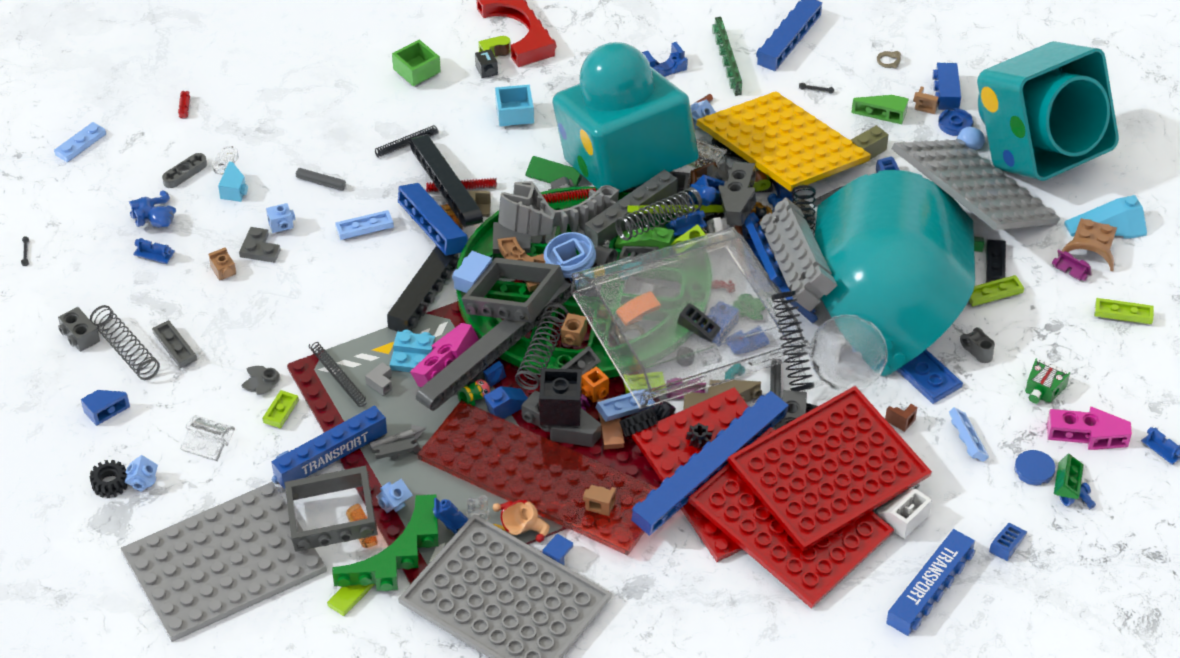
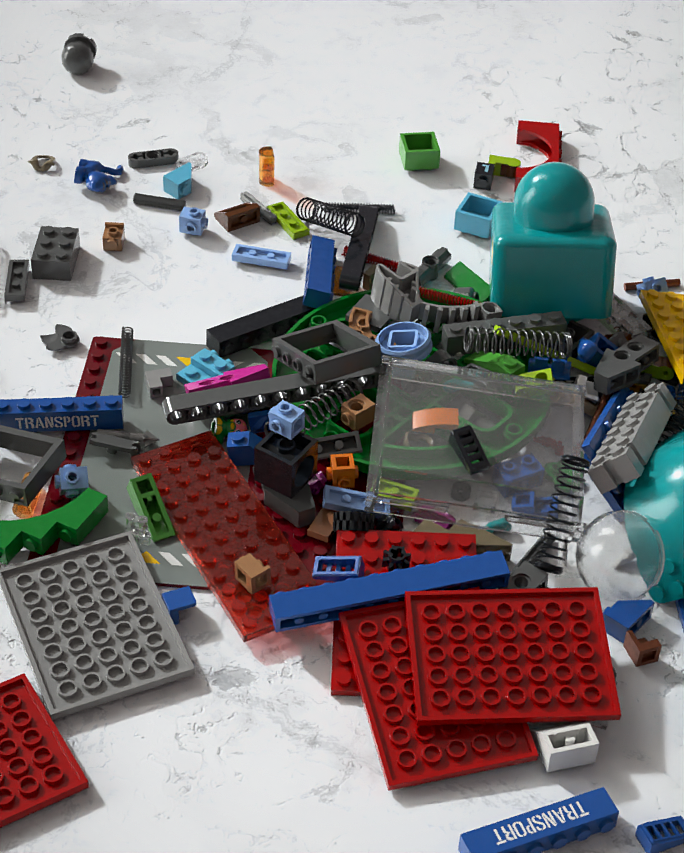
camera: 30 degrees right, 5 degrees down
light blue plate [54,122,106,163] -> none
blue hinge [133,238,175,264] -> none
red axle [178,91,190,118] -> none
dark grey plate [239,227,281,263] -> none
lime plate [262,390,299,428] -> none
blue hinge [433,498,468,534] -> none
light blue brick [452,251,492,293] -> none
light nougat piece [492,500,550,543] -> none
blue piece [642,41,688,77] -> none
none -> dark tan piece [28,155,56,172]
none -> dark grey brick [31,226,80,281]
none -> dark grey tile [61,33,97,75]
none -> bright green slope [126,473,176,543]
none -> dark grey axle [133,193,186,211]
none -> reddish brown tile [214,202,260,232]
none -> clear orange brick [259,146,274,187]
none -> lime tile [267,201,310,240]
none -> light blue brick [268,400,305,440]
none -> black piece [296,197,365,237]
none -> blue slope [312,556,365,582]
none -> dark grey piece [418,247,451,287]
none -> blue slope [603,600,655,644]

